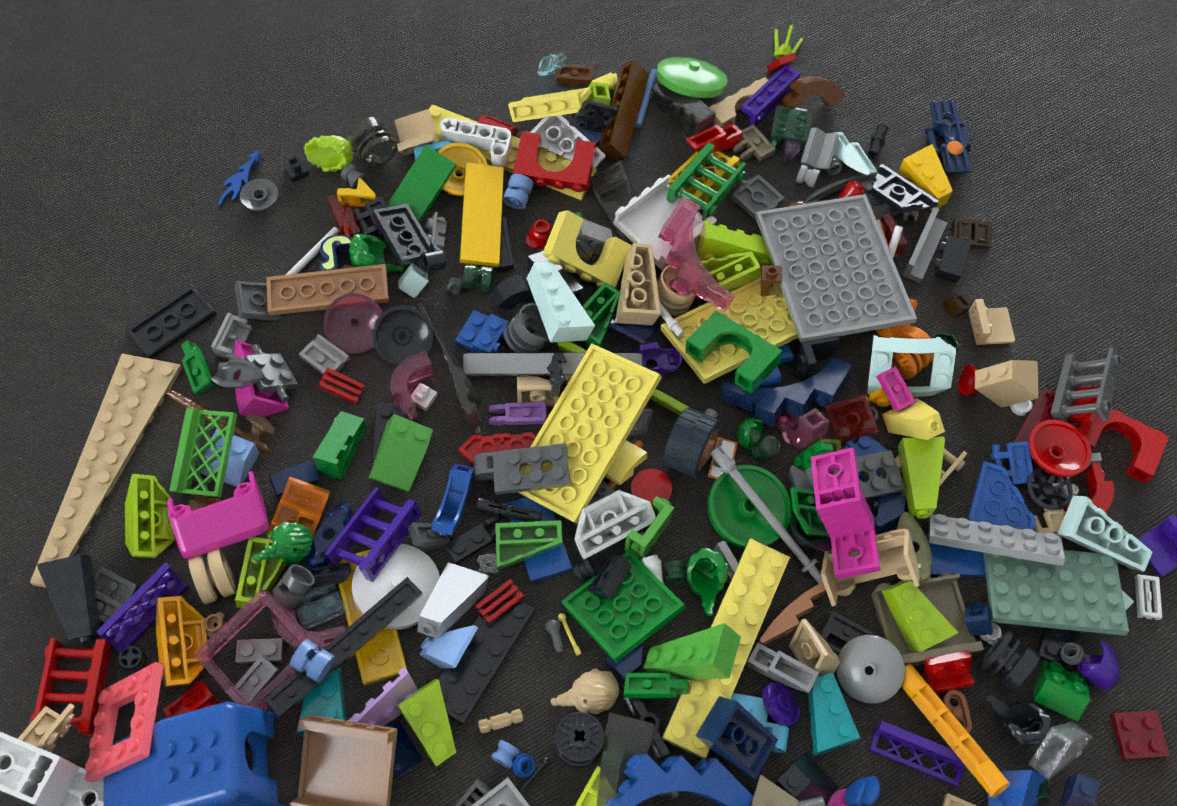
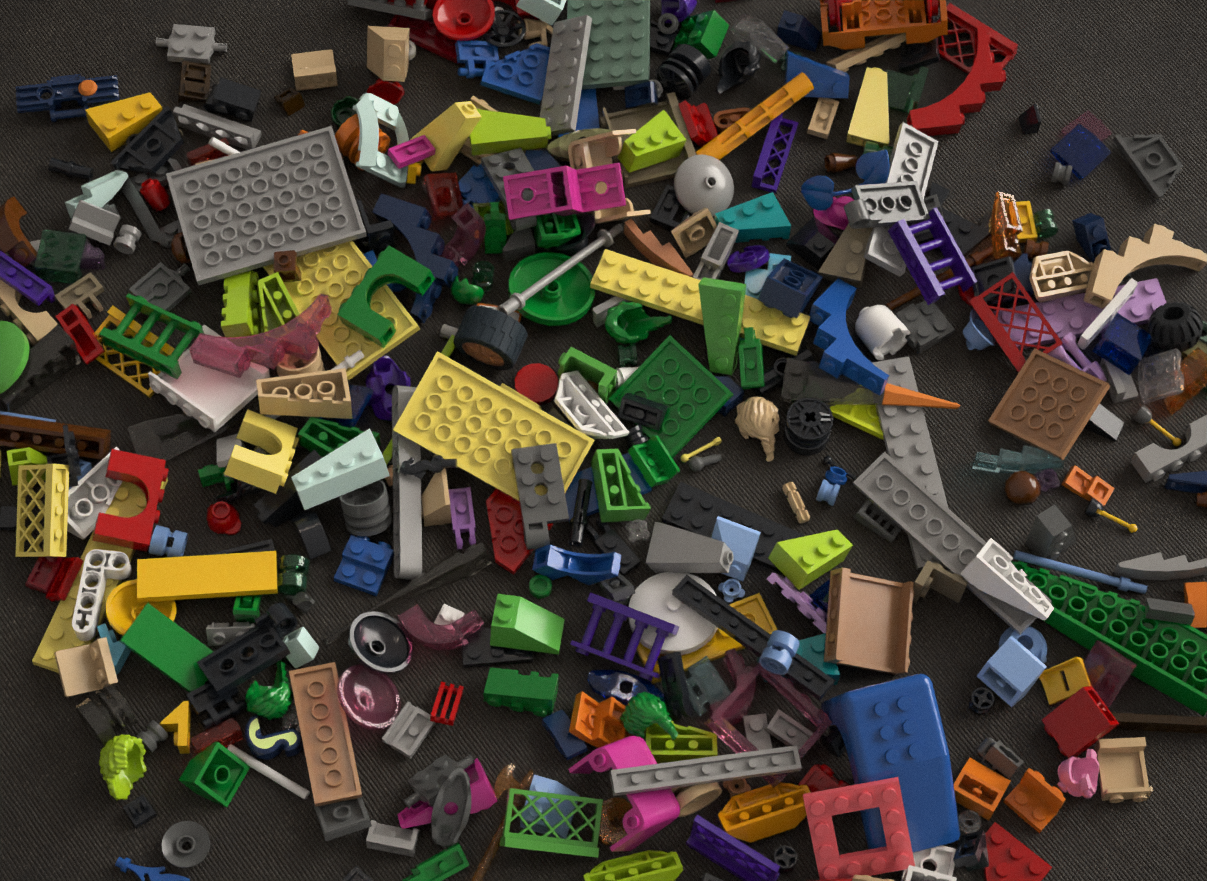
camera: 95 degrees left, 0 degrees up
dark grey wheel [273,565,315,608] -> none
red tile [475,579,524,624] -> none
none -> dark red plate [25,549,67,594]
none -> light grey plate [156,24,227,65]
none -> green slope [179,741,250,808]
none -> green slope [233,595,262,623]
none -> green tile [529,575,552,599]
none -> light grey plate [609,745,802,796]
none -> green bracket [628,435,680,487]
none -> light blue plate [718,578,745,603]

